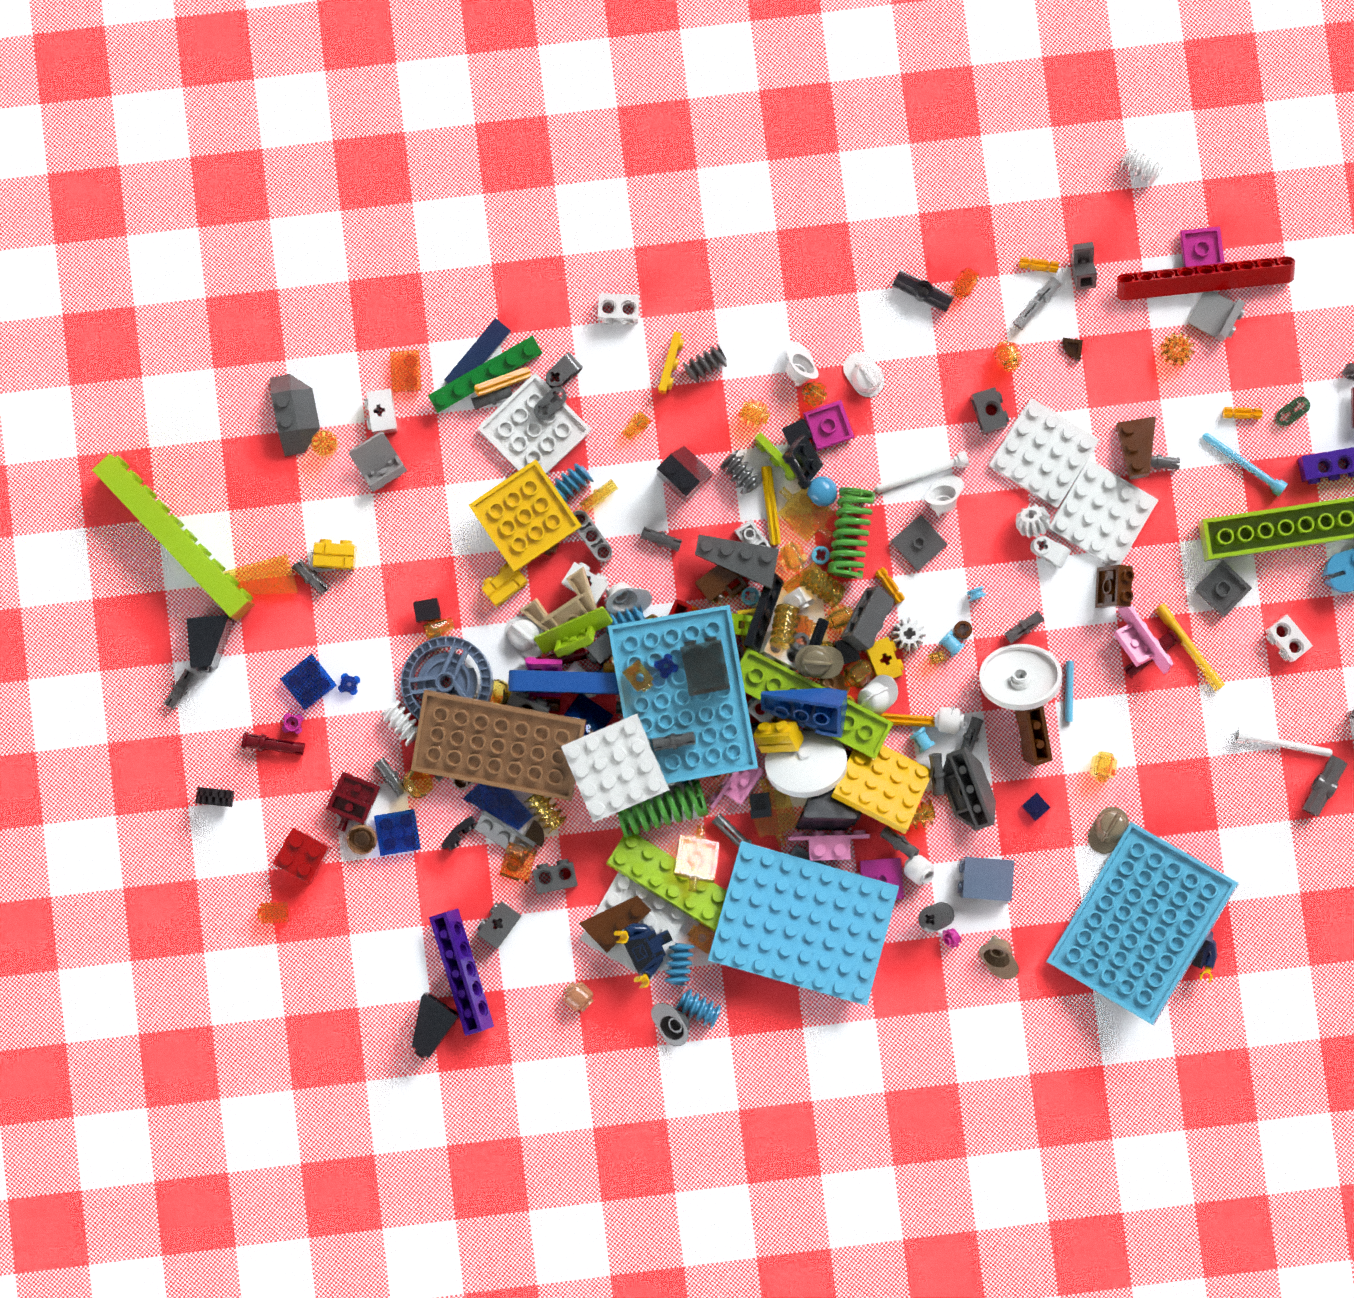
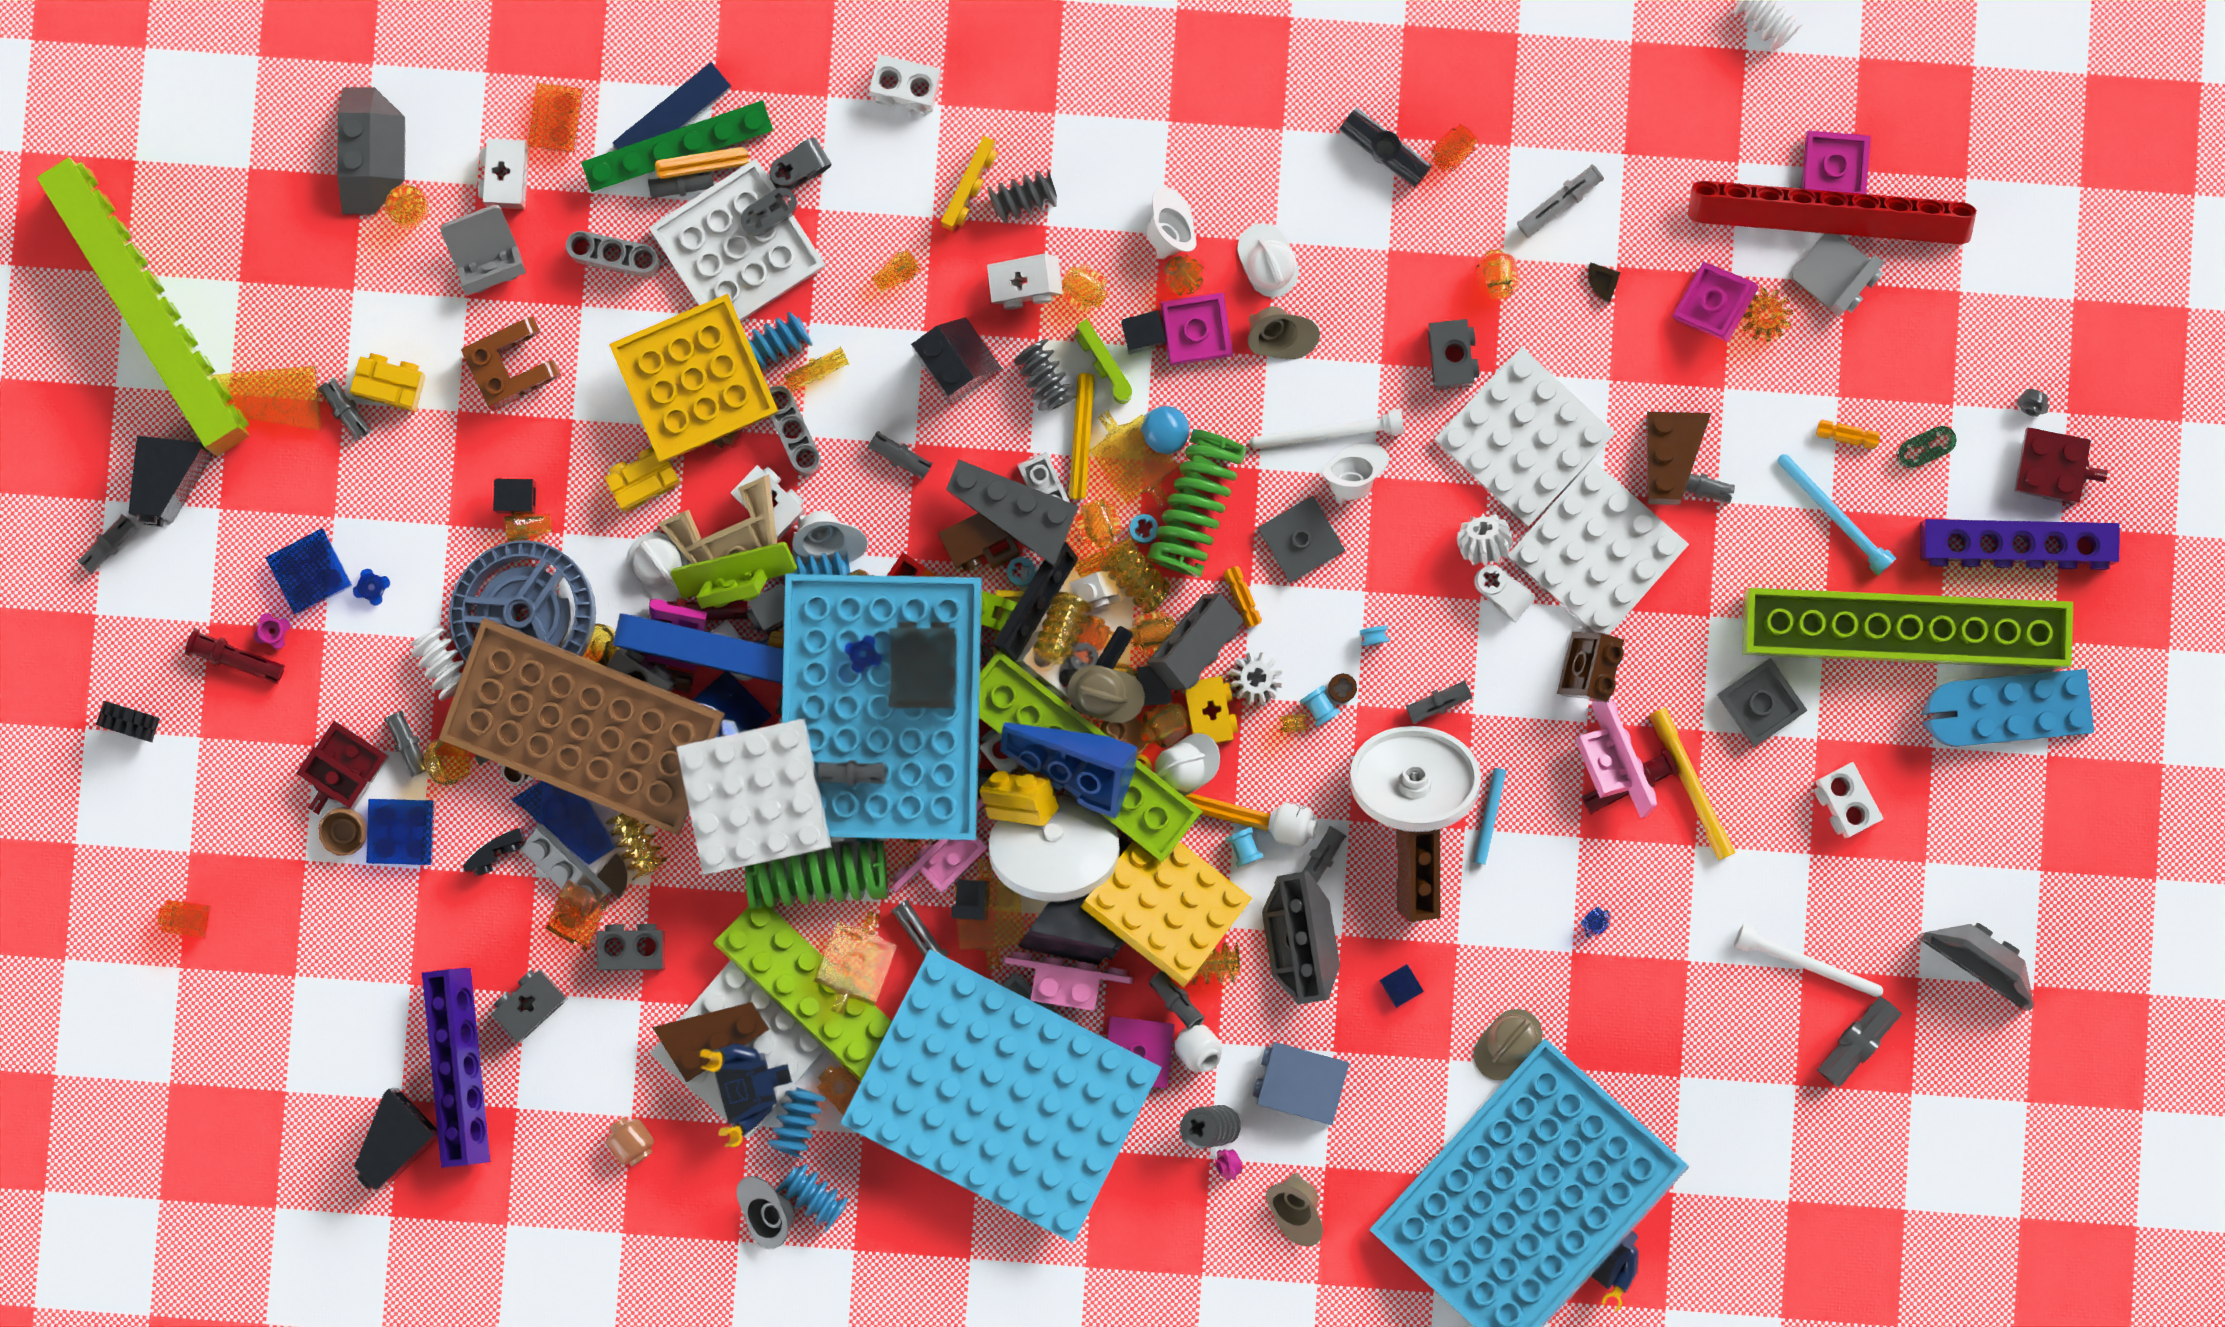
camera: 15 degrees right, 0 degrees up
red brick [273,827,331,883] -> none
clear orange brick [622,660,654,693] -> none
black plate [782,434,823,489] -> none
dark grey pin [929,753,946,796] -> none
light orange axle [1019,257,1059,273] -> none
dark grey brick [1070,242,1097,290] -> none
clear yellow head [1089,751,1118,783] -> none
none -> dark orange brick [461,317,561,411]
none -> light grey beam [566,231,660,278]
none -> white brick [987,253,1063,309]
none -> dark tan piece [1248,306,1320,359]
none -> clear blue plate [1580,907,1611,938]
none -> dark pink plate [1672,261,1759,342]

